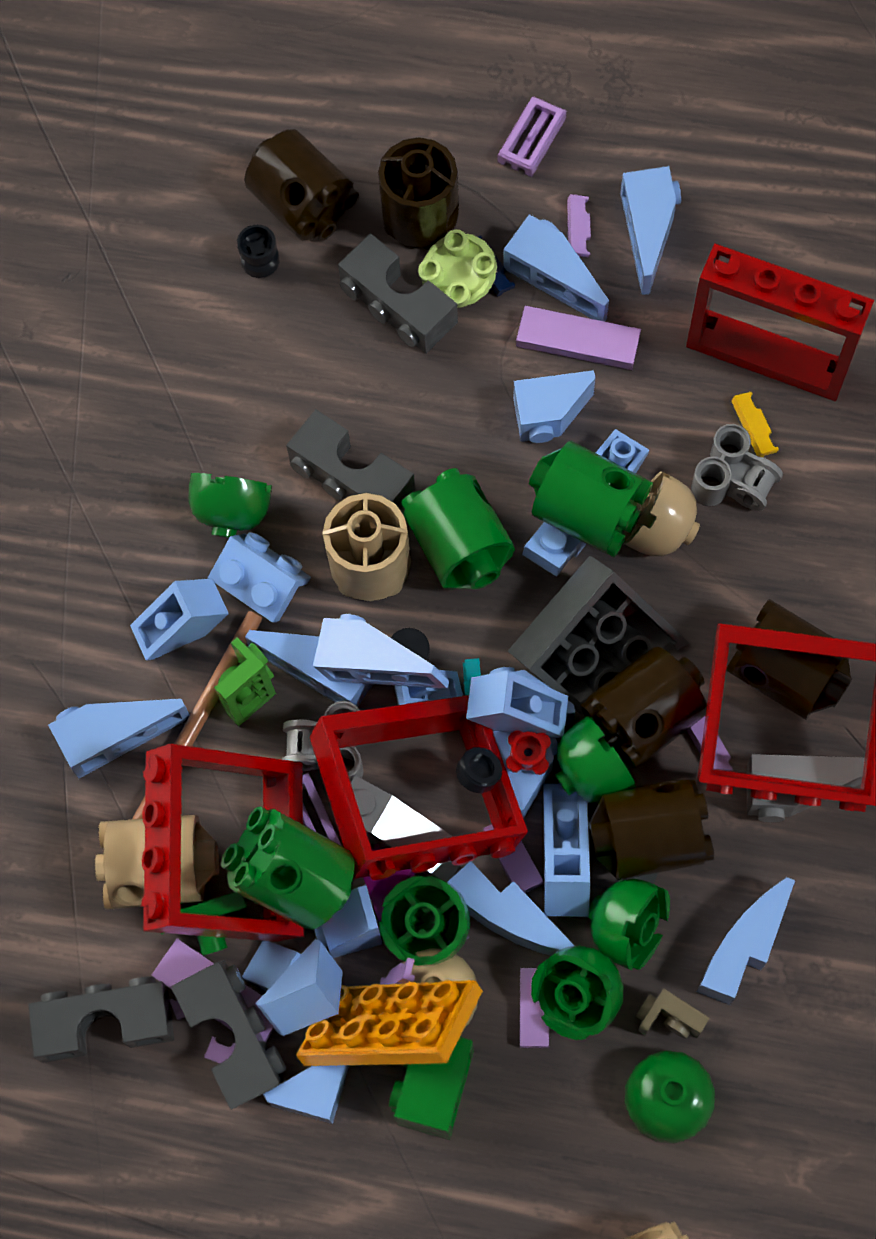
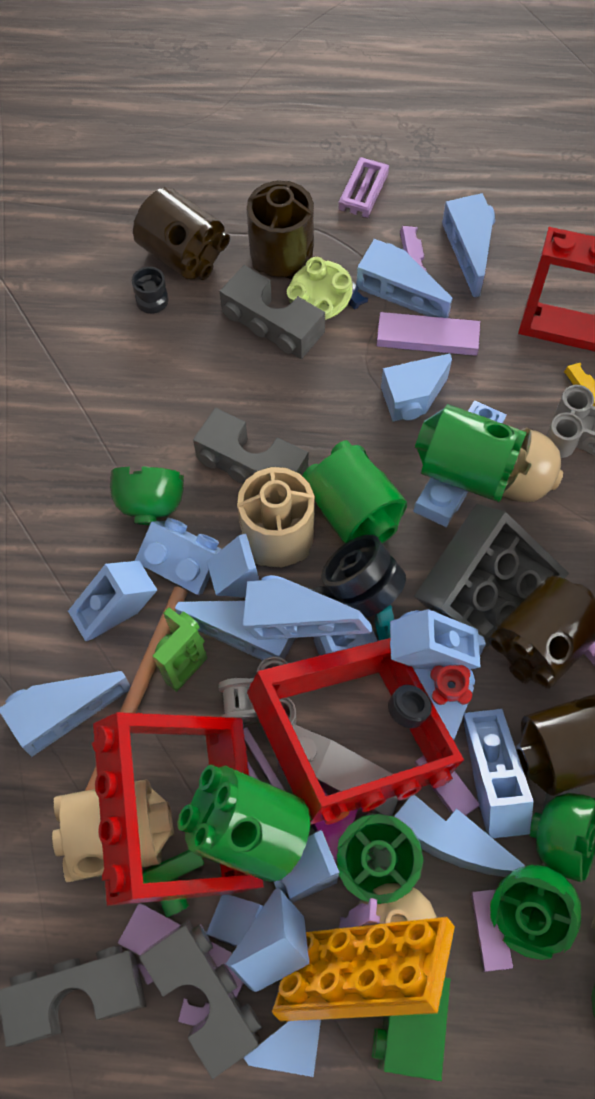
camera: 10 degrees left, 5 degrees down
green cylinder [555,716,636,804] -> none
none -> light blue slope [207,534,259,597]
none -> black wheel [321,535,406,618]

